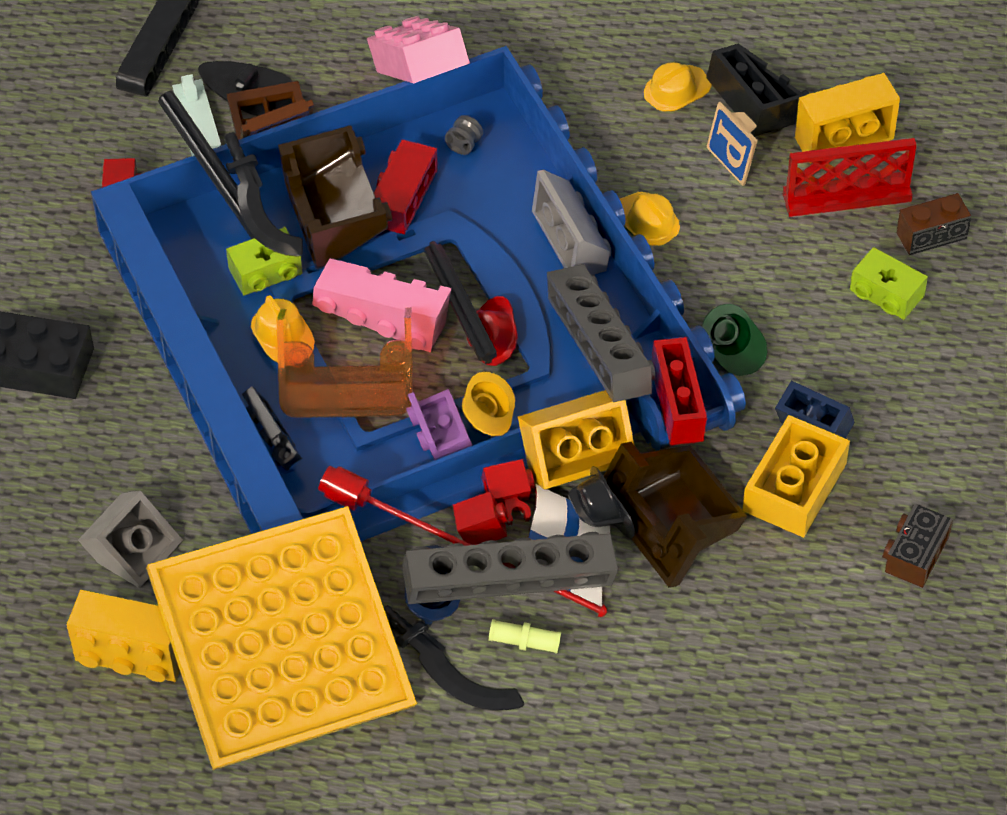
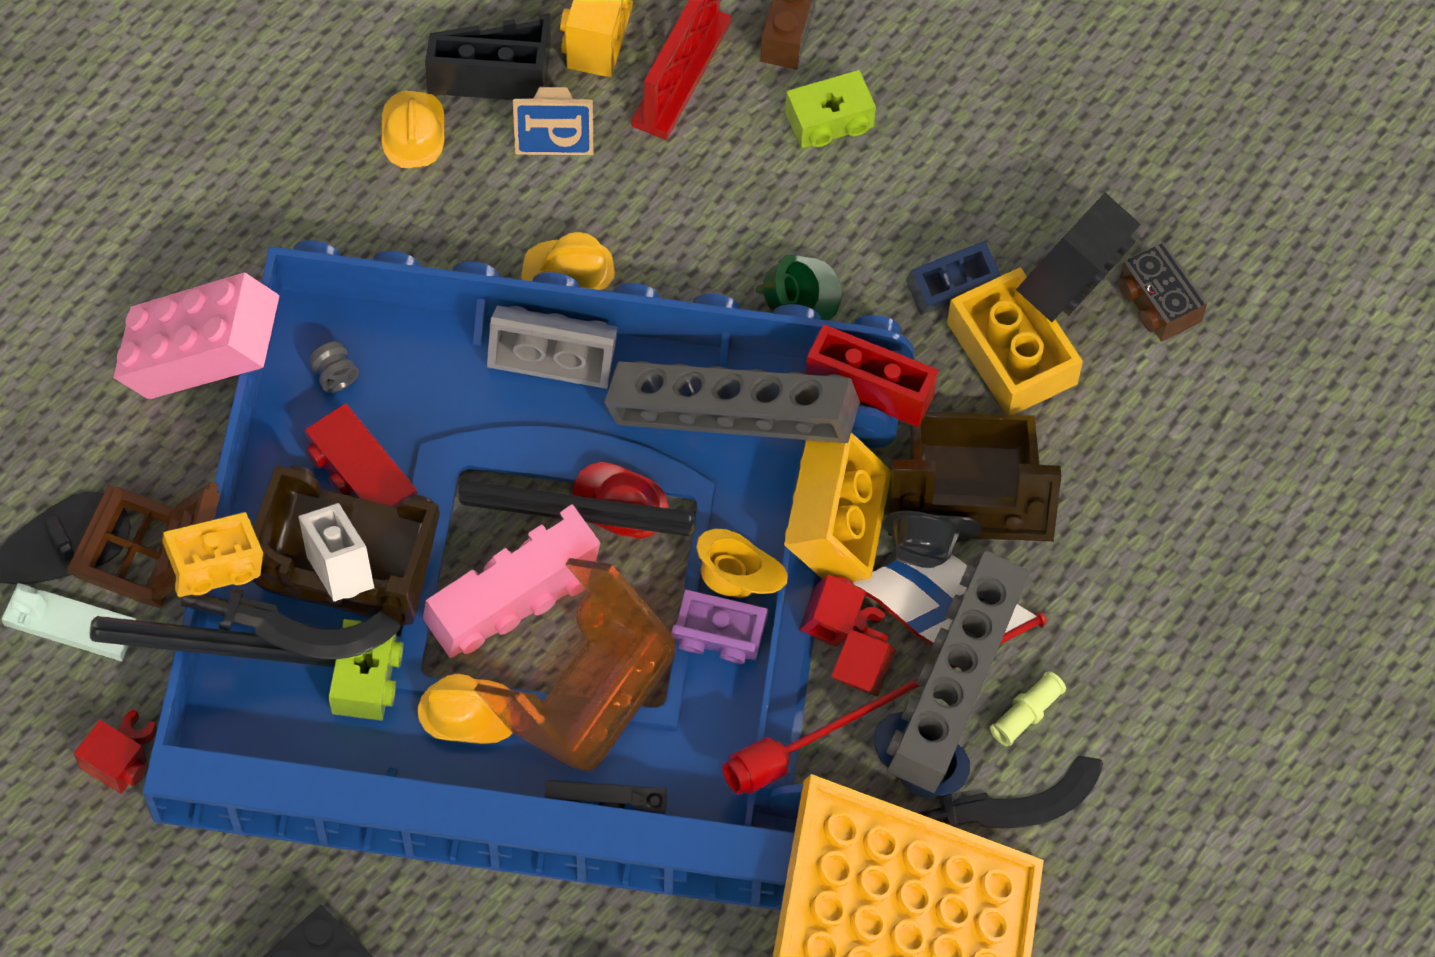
camera: 60 degrees left, 10 degrees up
none -> yellow bracket [162,512,263,597]
none -> white brick [298,503,374,601]
none -> black brick [1016,192,1141,322]

